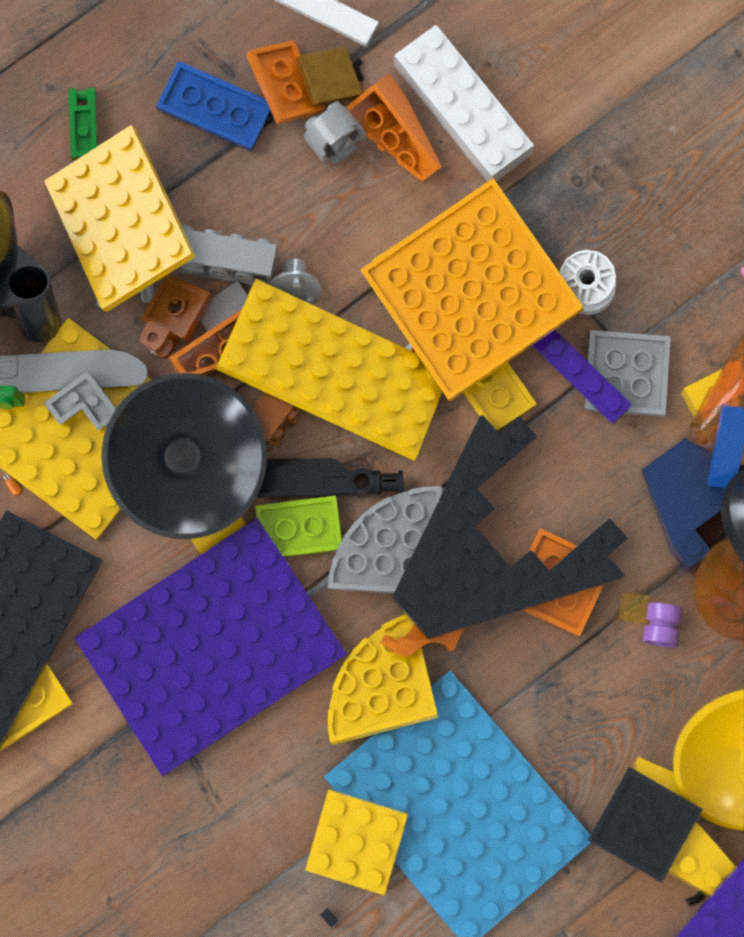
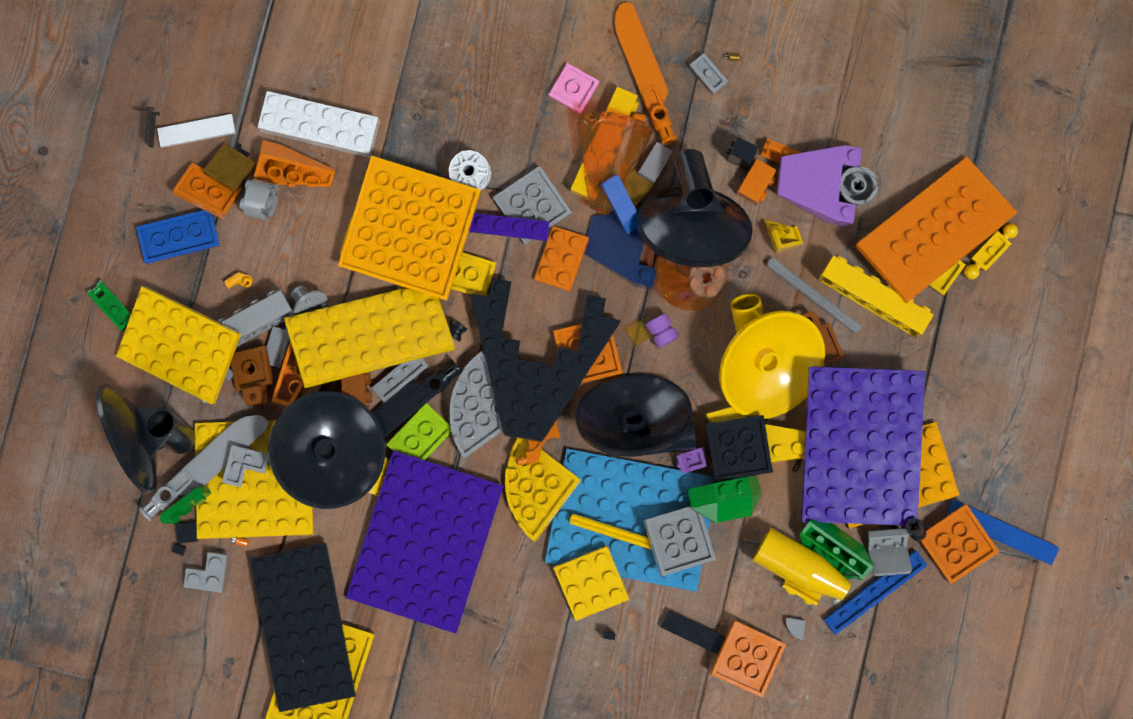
camera: 40 degrees left, 5 degrees up
none -> light orange arm [224,272,253,289]
none -> light grey plate [372,358,429,403]
none -> black wheel [449,320,467,342]
none -> orange plate [534,226,589,292]
none -> yellow axle [569,514,652,550]
none -> black dish [575,374,696,457]
none -> light grey plate [643,507,716,577]
none -> medium lavender bracket [677,447,710,473]
none -> green wedge [687,475,762,523]

